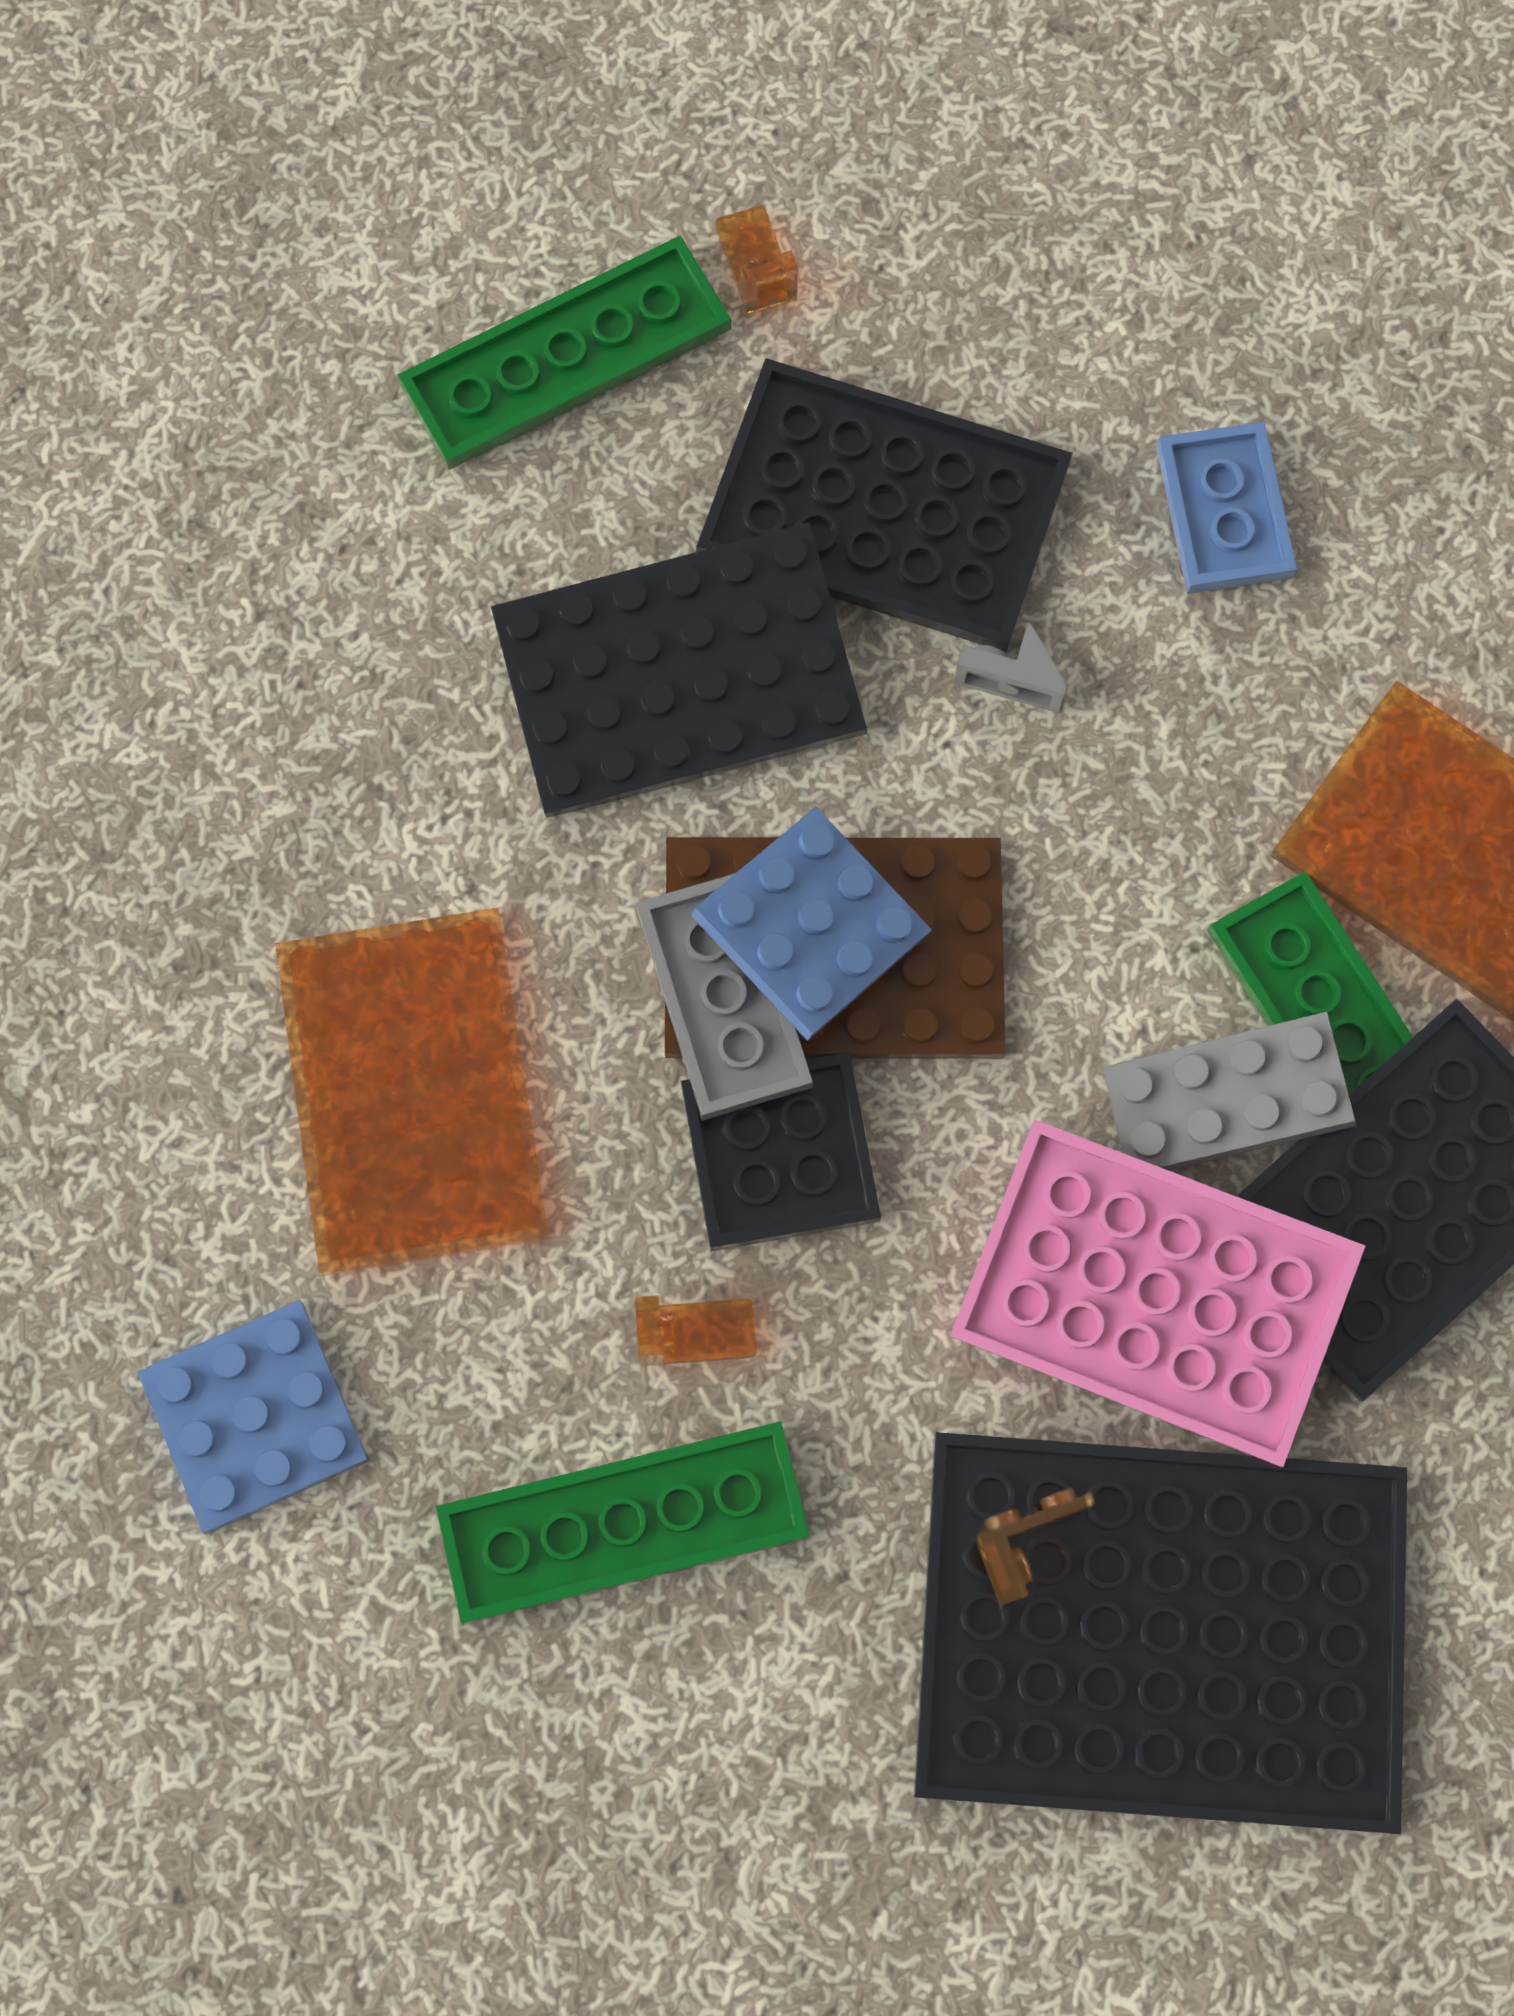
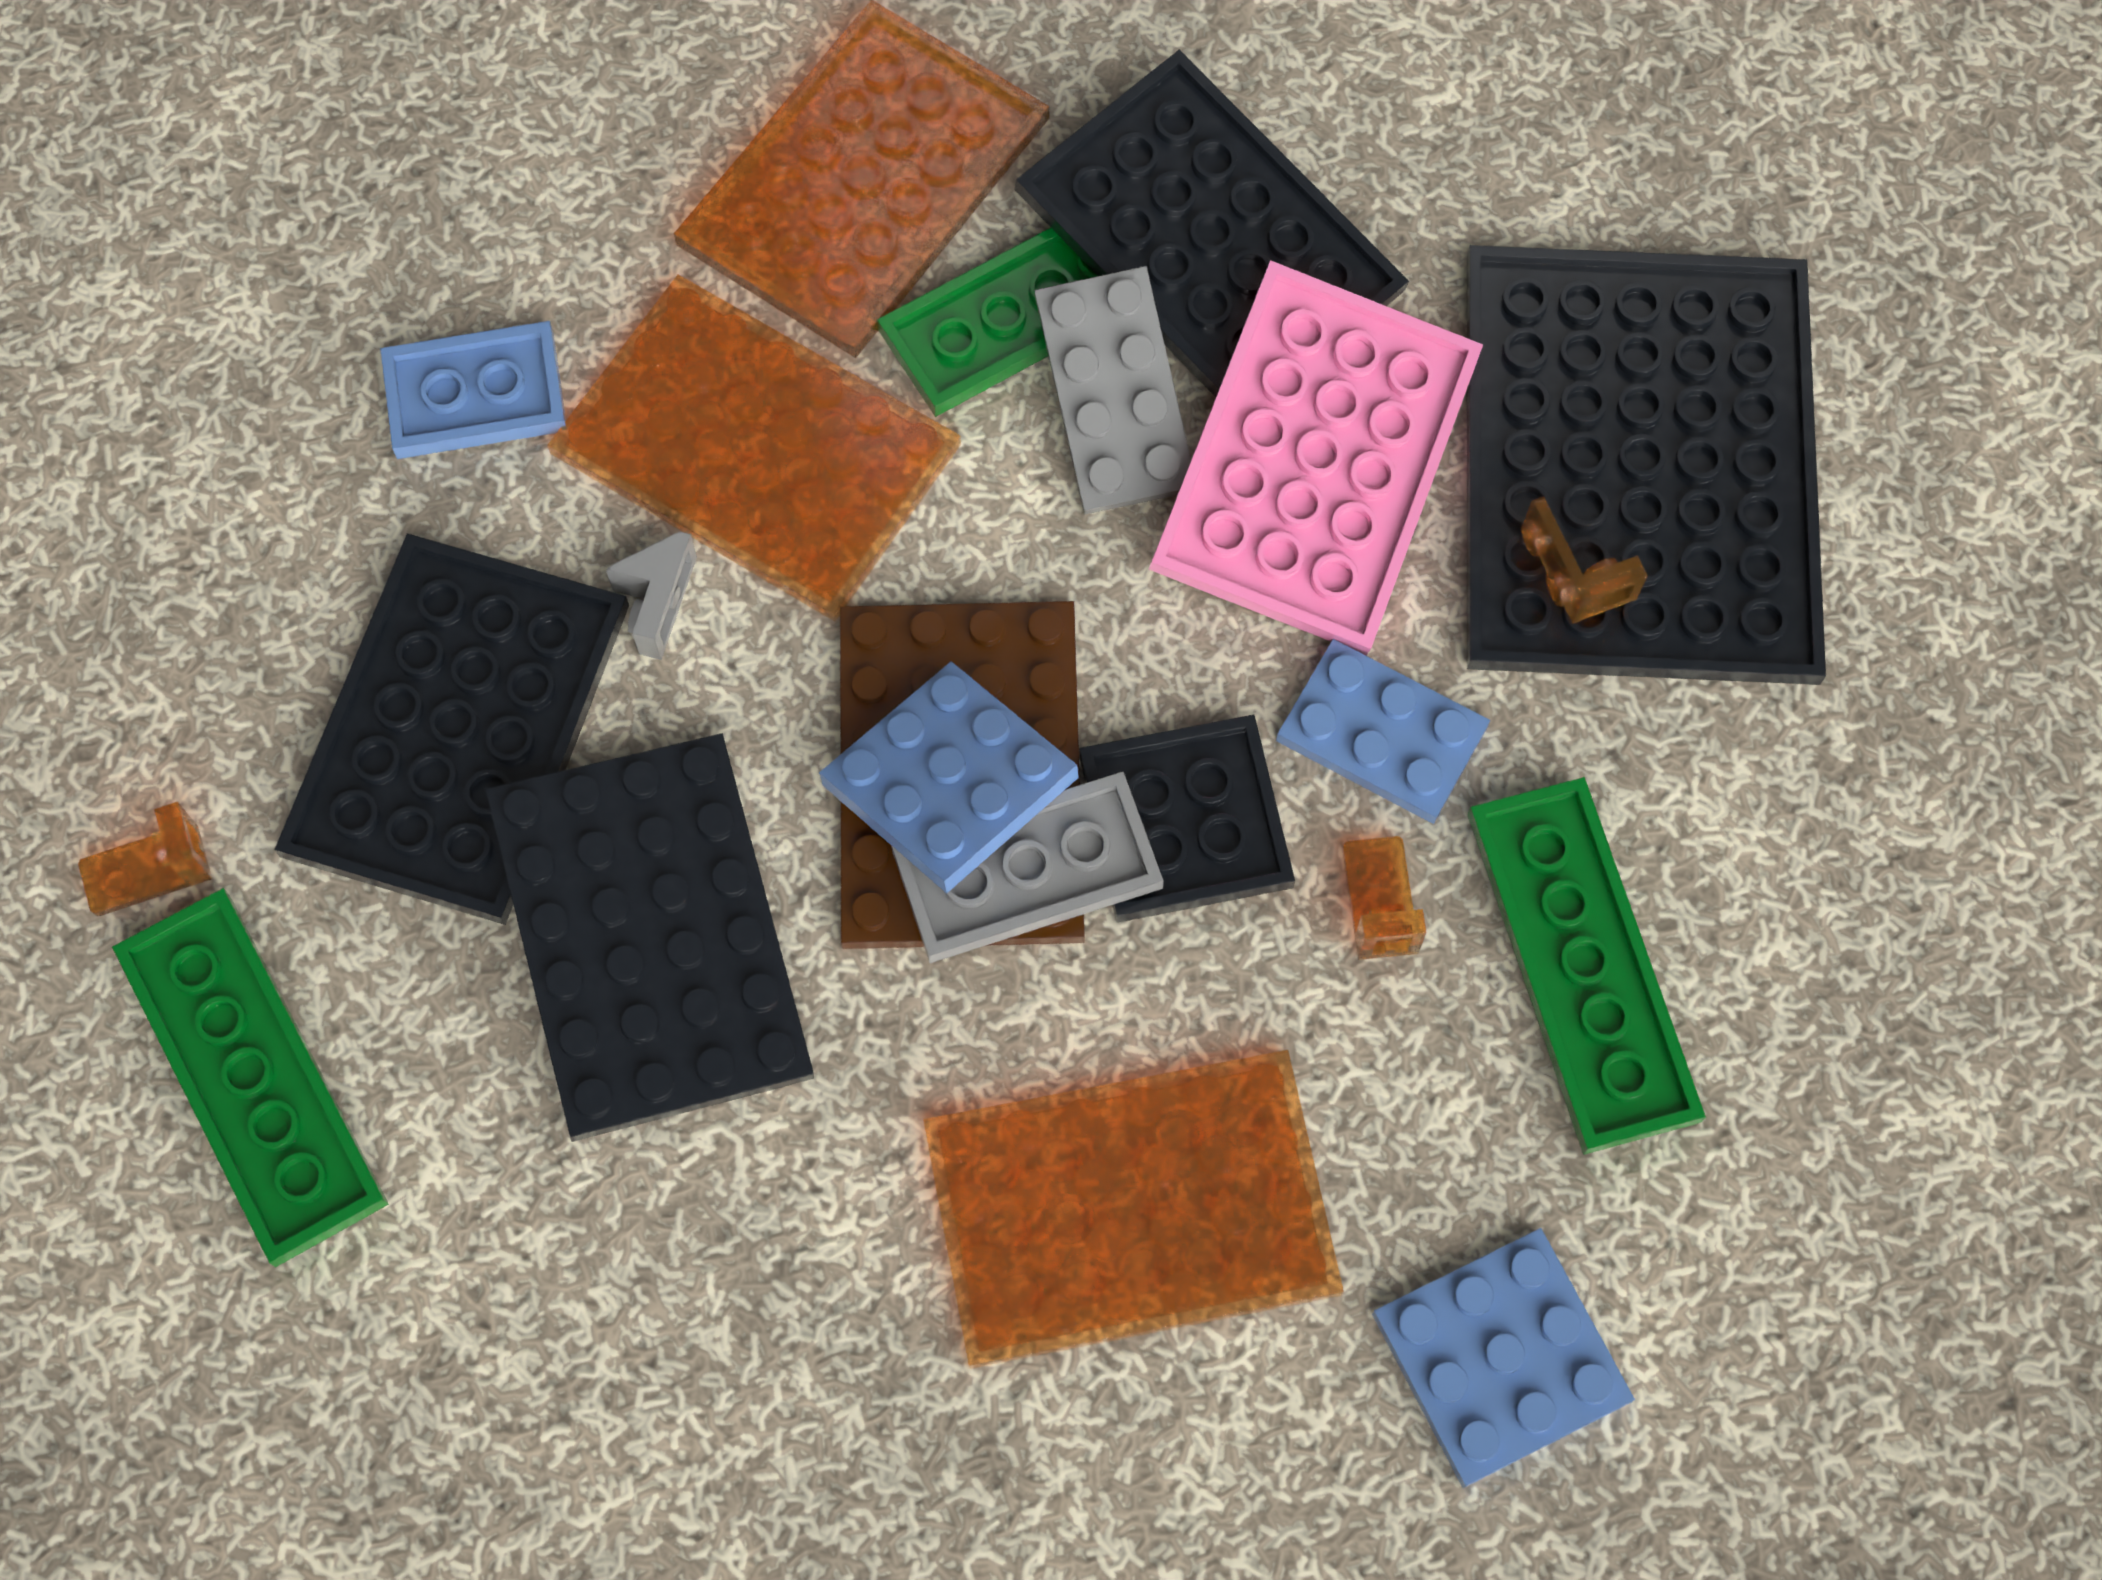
camera: 90 degrees left, 5 degrees down
none -> clear orange plate [547,274,961,622]
none -> medium blue plate [1276,639,1490,824]

